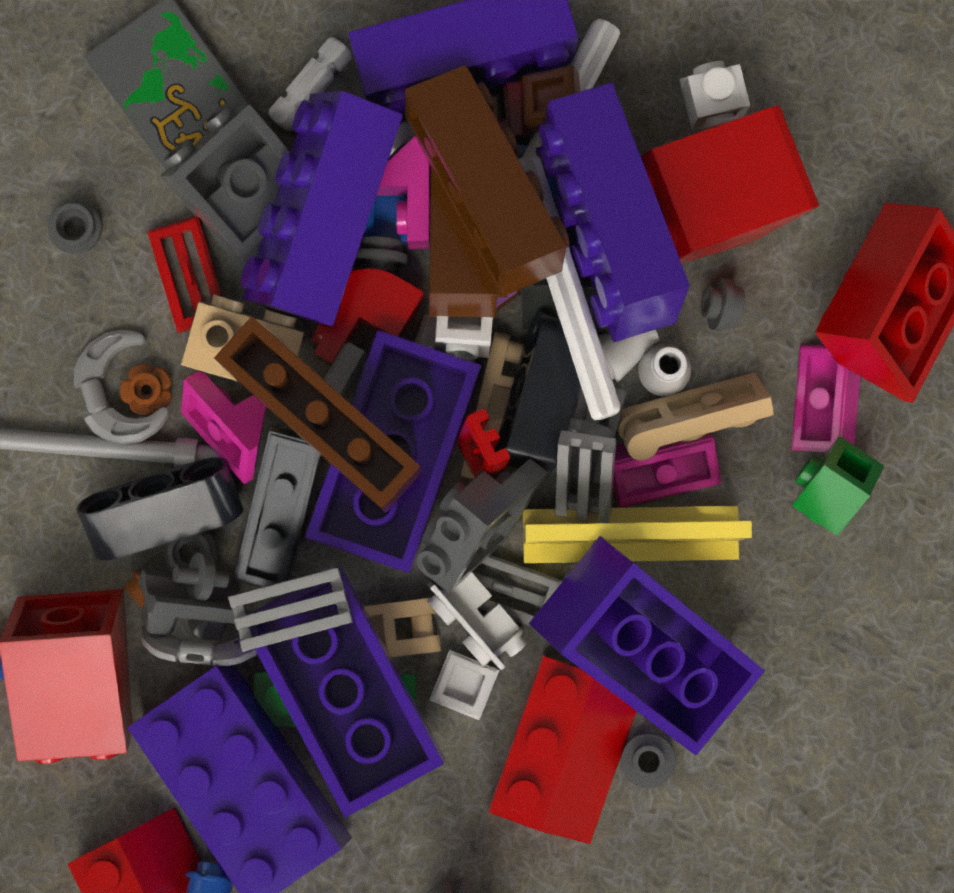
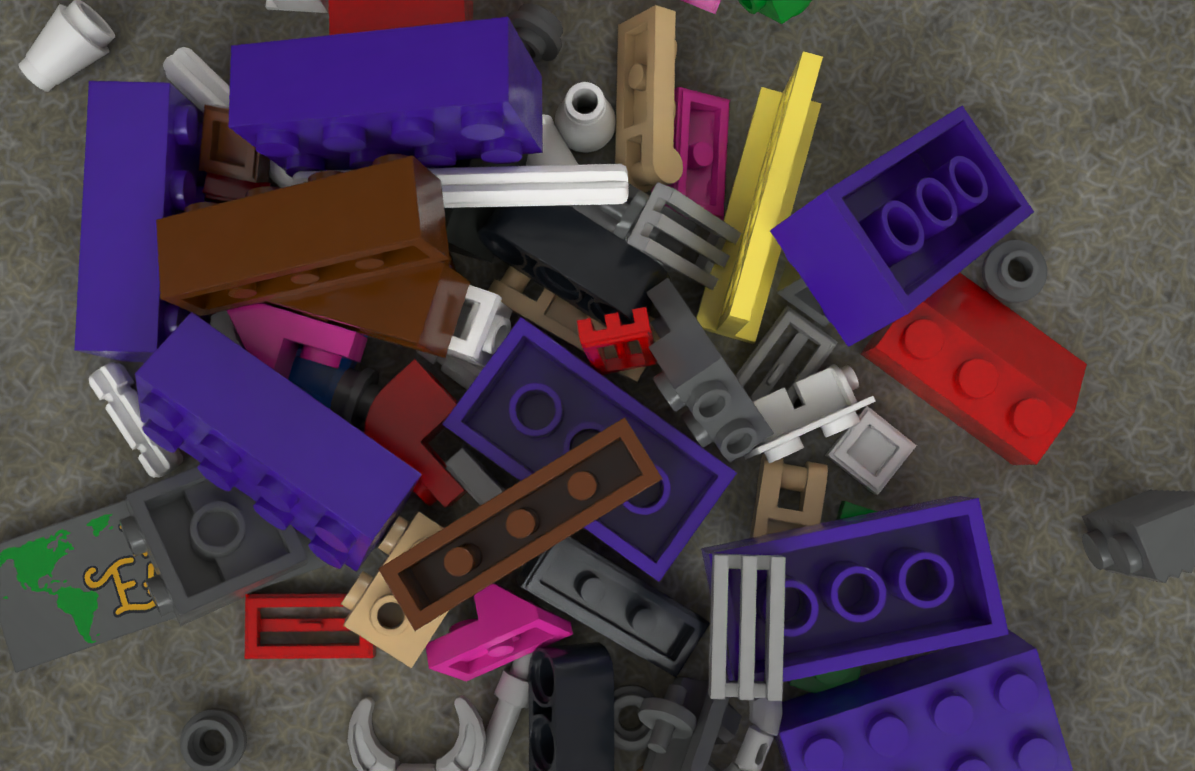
camera: 75 degrees left, 0 degrees up
dark orange plate [120,364,173,417] -> none

